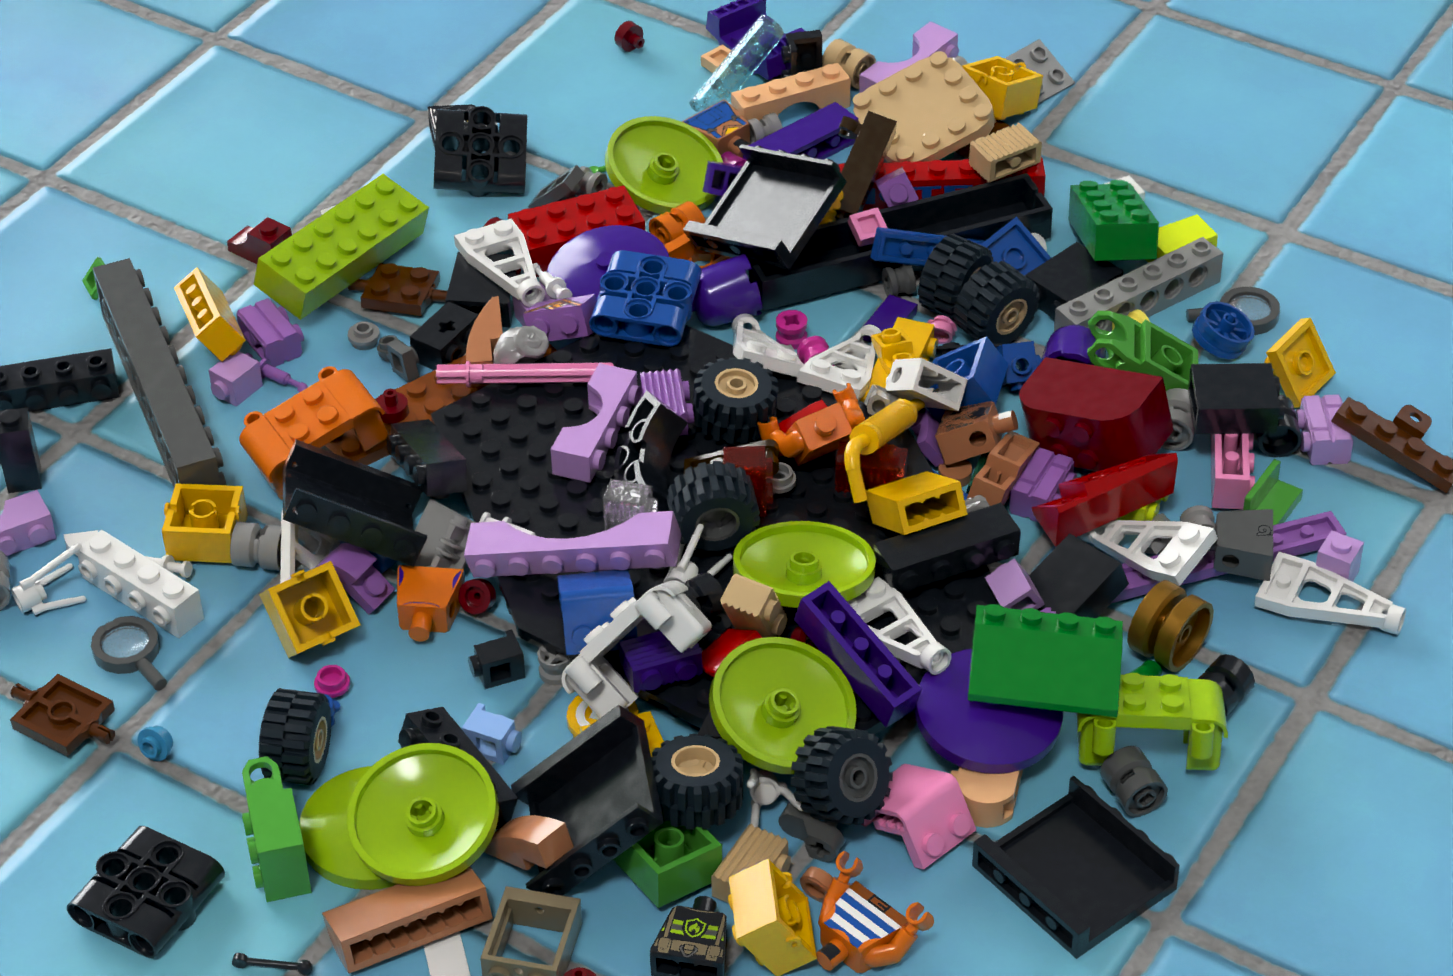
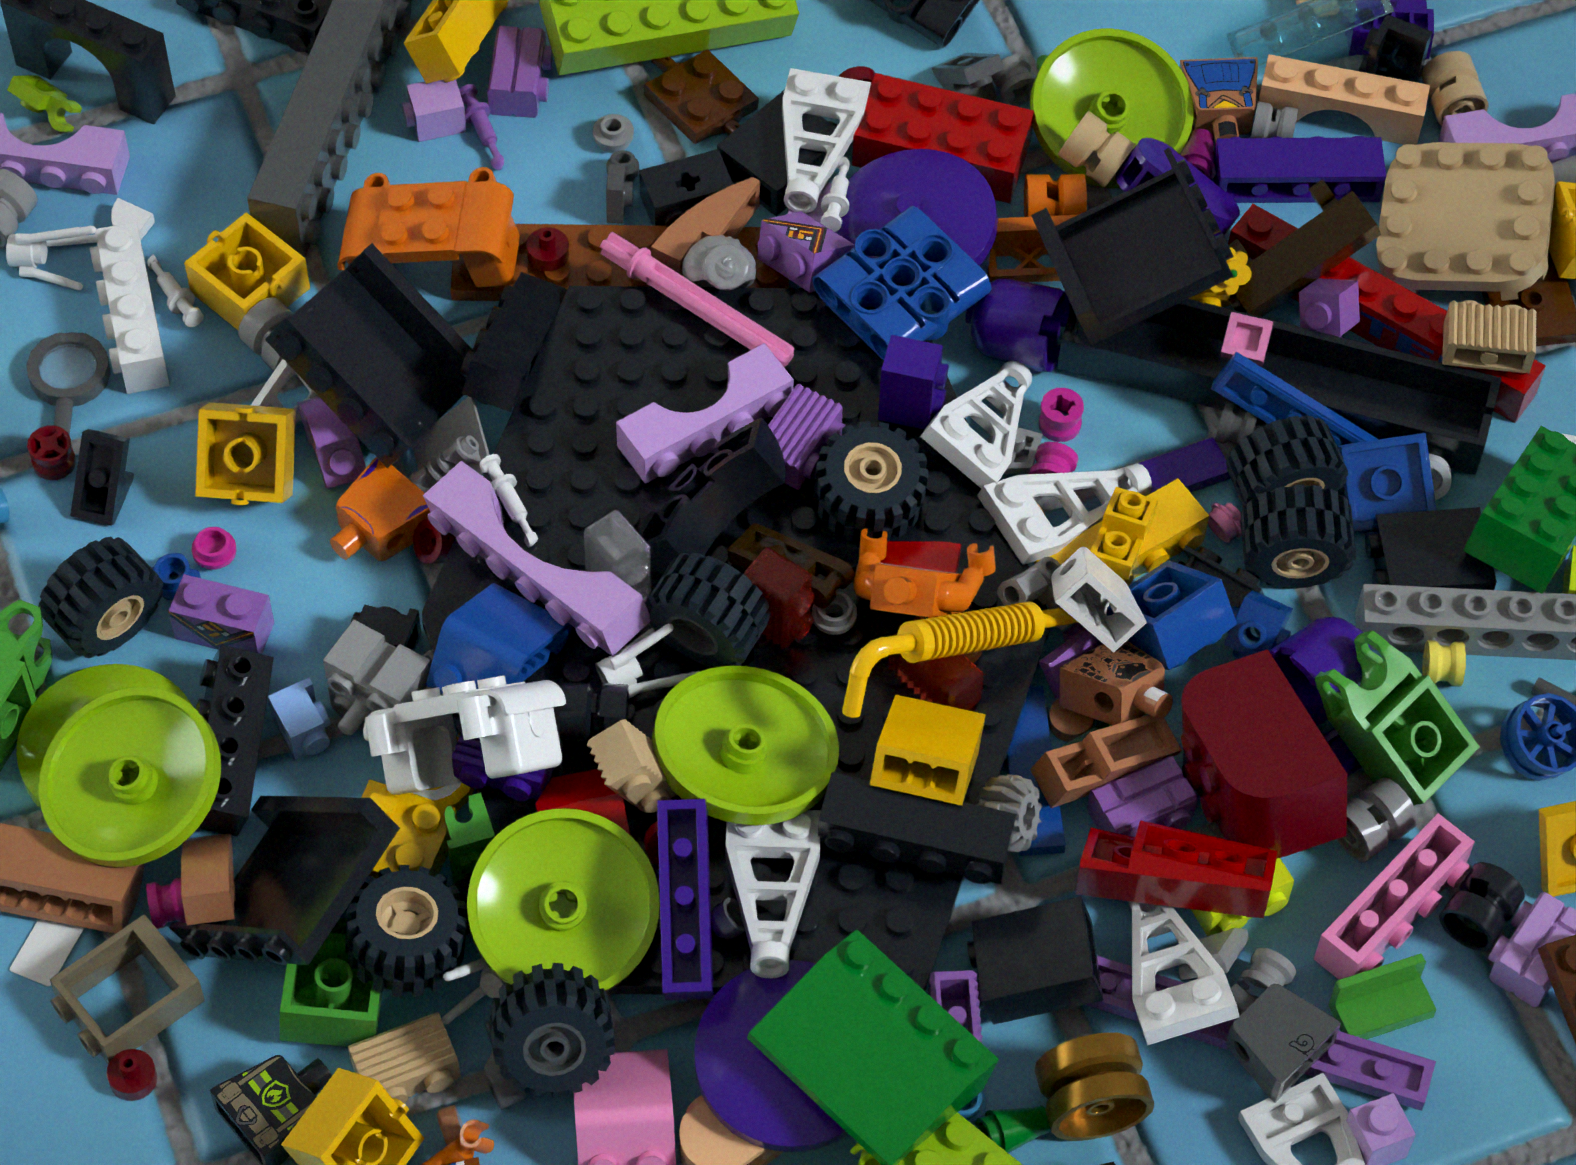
camera: 35 degrees right, 15 degrees up
lavender brick [985,558,1045,610] -> none
black brick [1188,363,1285,434] -> none
none -> dark red wheel [27,425,76,480]
none -> black slope [70,429,134,526]
none -> dark pink wheel [146,877,186,929]
none -> medium lavender brick [168,574,274,654]
none -> light grey brick [323,620,431,736]
none -> bright green hinge [444,792,495,884]
none -> dark purple brick [878,335,949,430]
none -> tan wheel [1057,111,1136,188]

